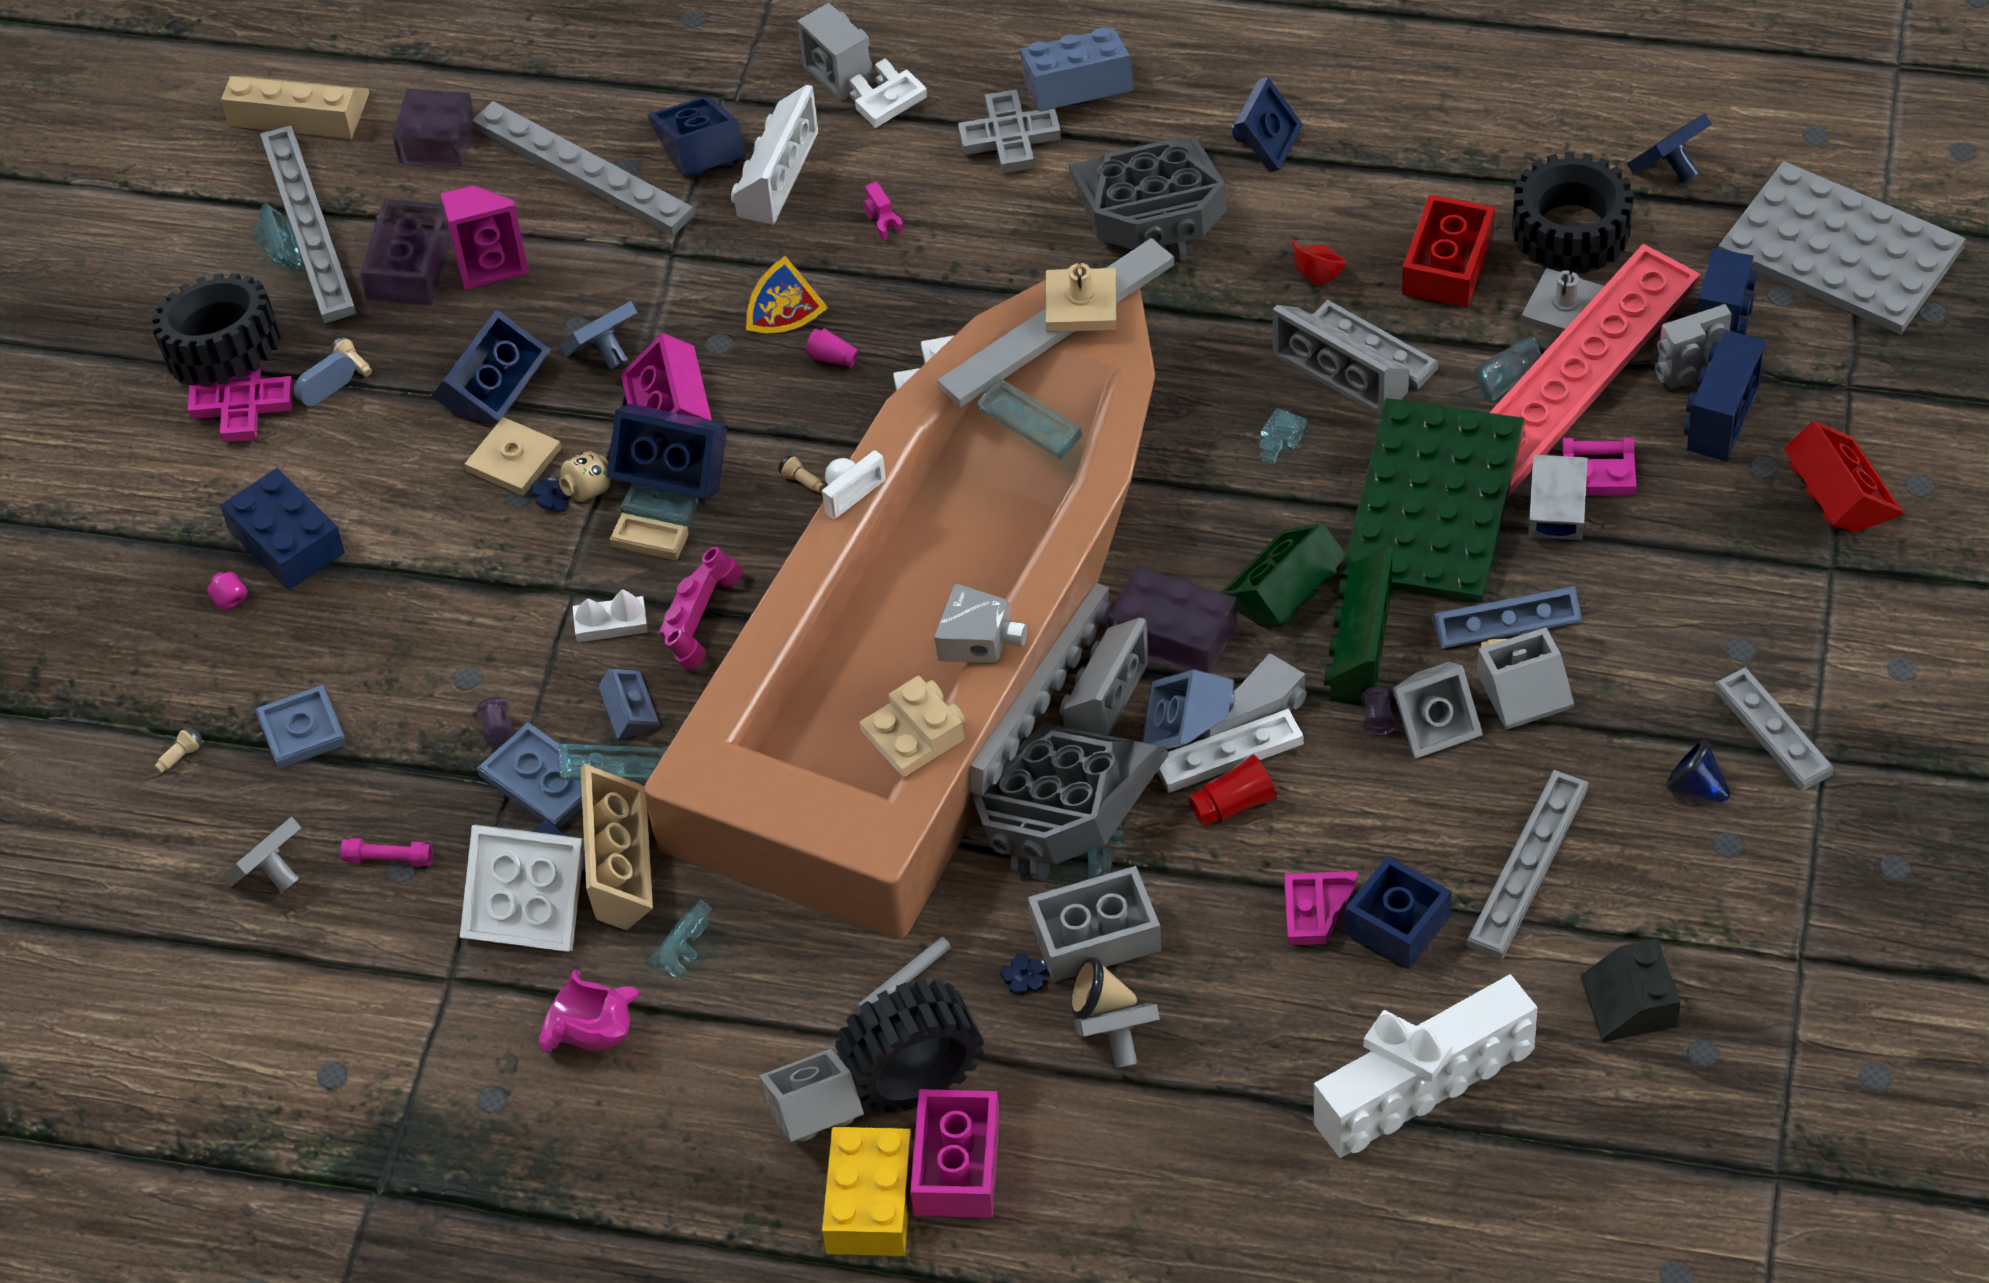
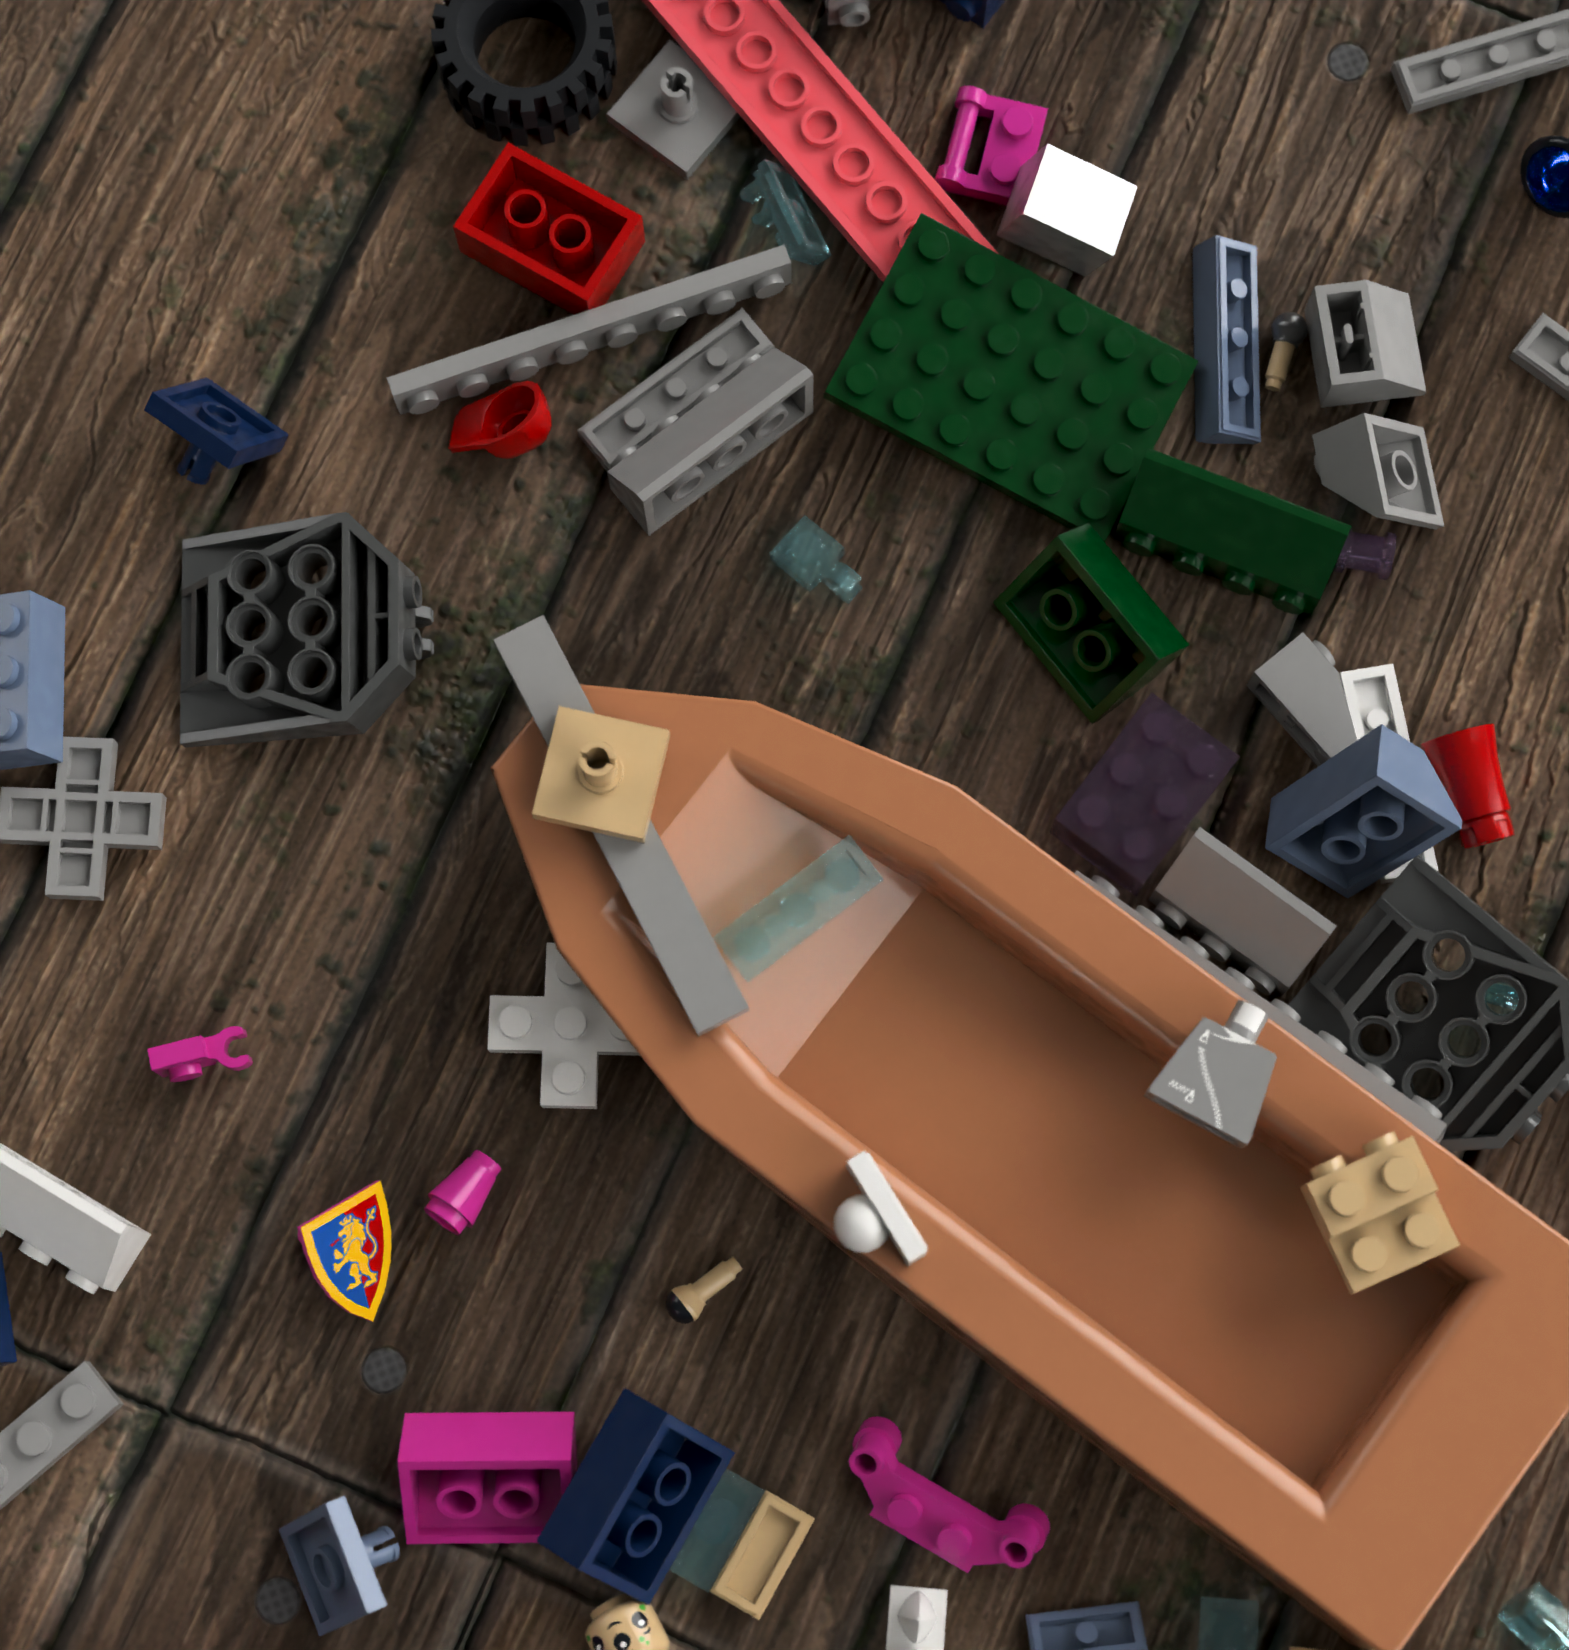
camera: 80 degrees left, 25 degrees up
none -> light grey plate [387,245,792,415]

